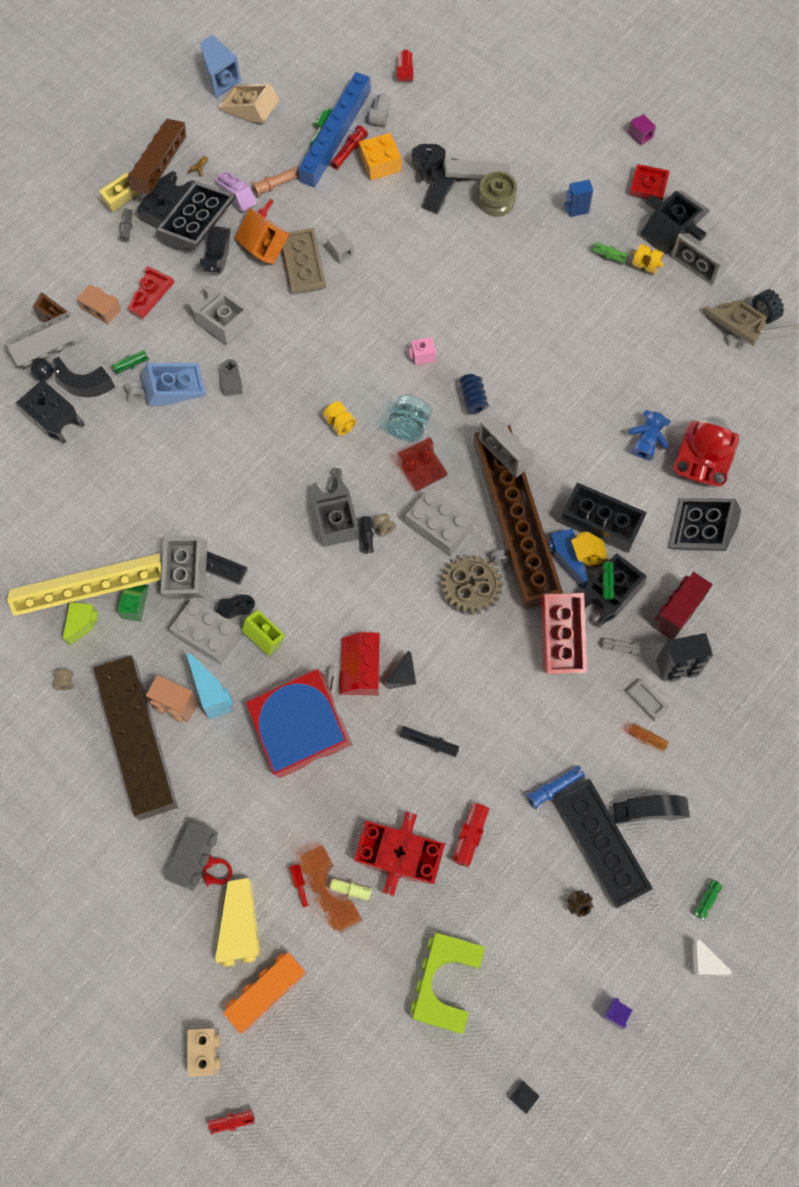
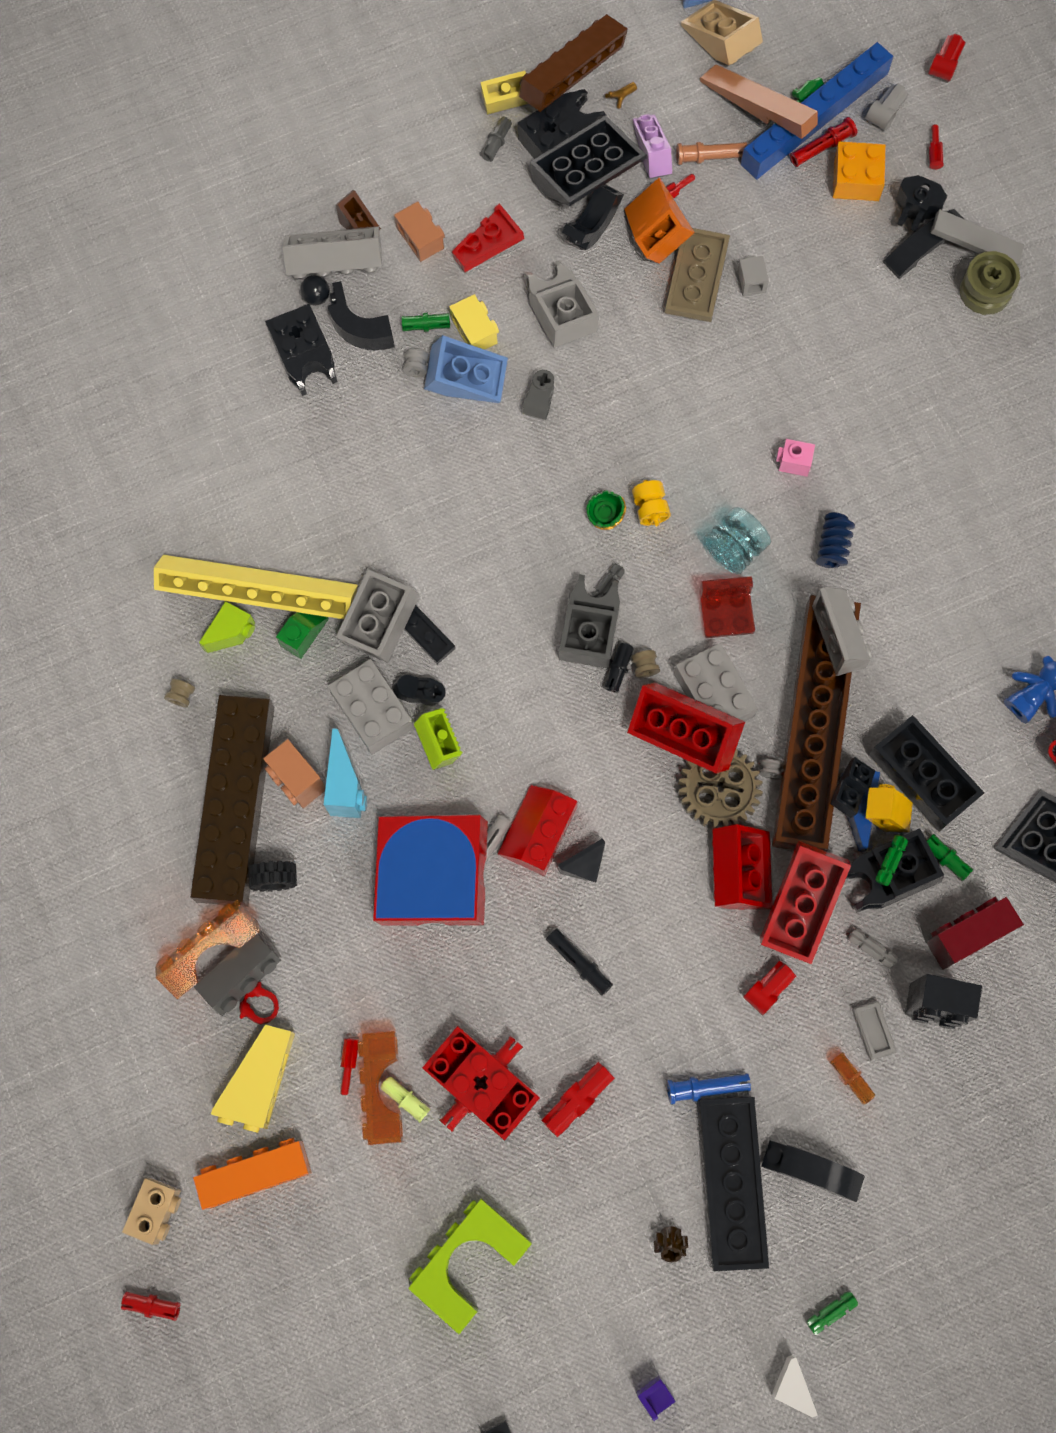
camera: 25 degrees right, 5 degrees up
none -> clear orange arch [155,900,260,999]
none -> black tyre [248,861,297,892]
none -> light yellow brick [449,294,499,350]
none -> green hair [586,490,626,530]
none -> red brick [627,683,745,774]
none -> nougat slope [700,64,818,139]
none -> red slope [712,824,773,910]
none -> red piece [743,960,796,1016]
none -> black slope [830,757,875,818]
none -> green pin [927,834,974,881]
none -> red axle [929,124,944,170]

